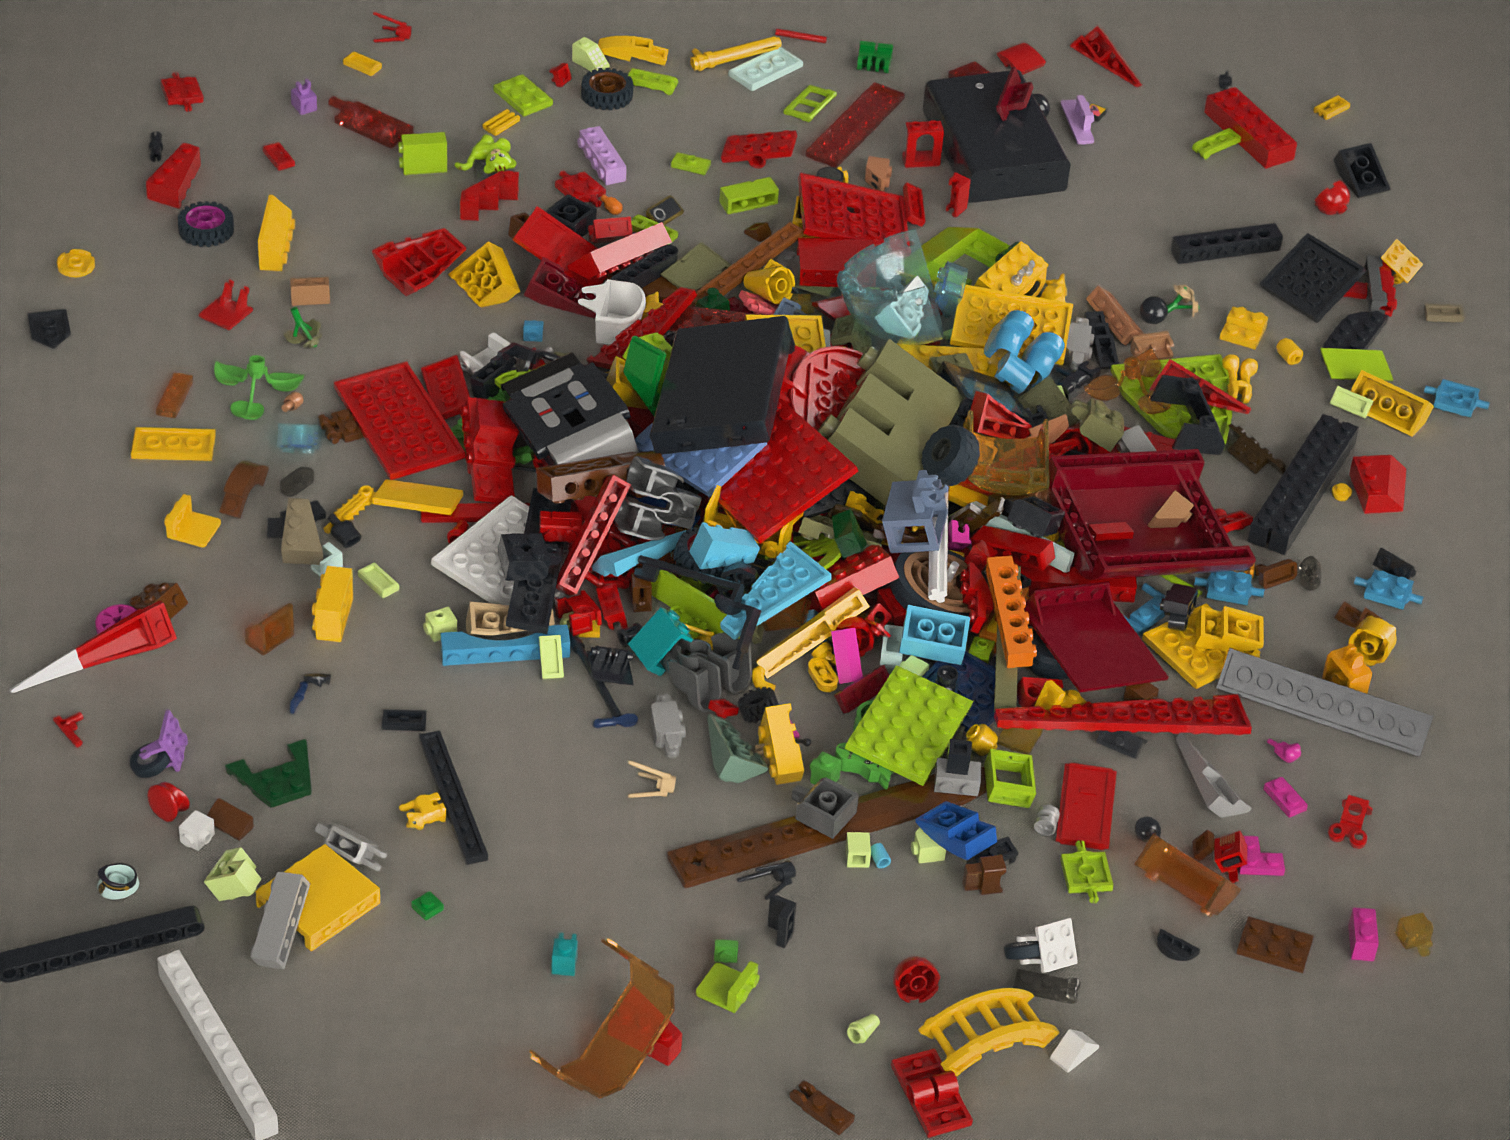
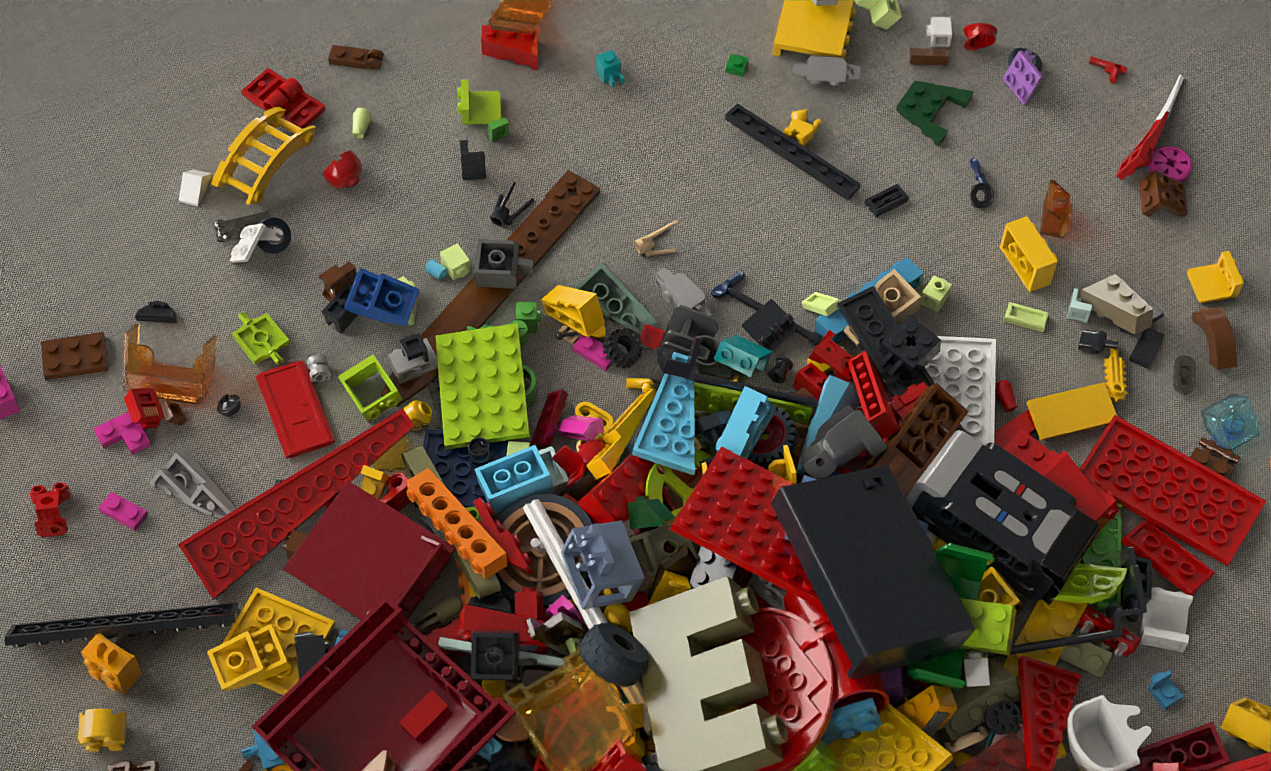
camera: 150 degrees right, 15 degrees up
dark pink piece [1267,739,1301,763] -> none

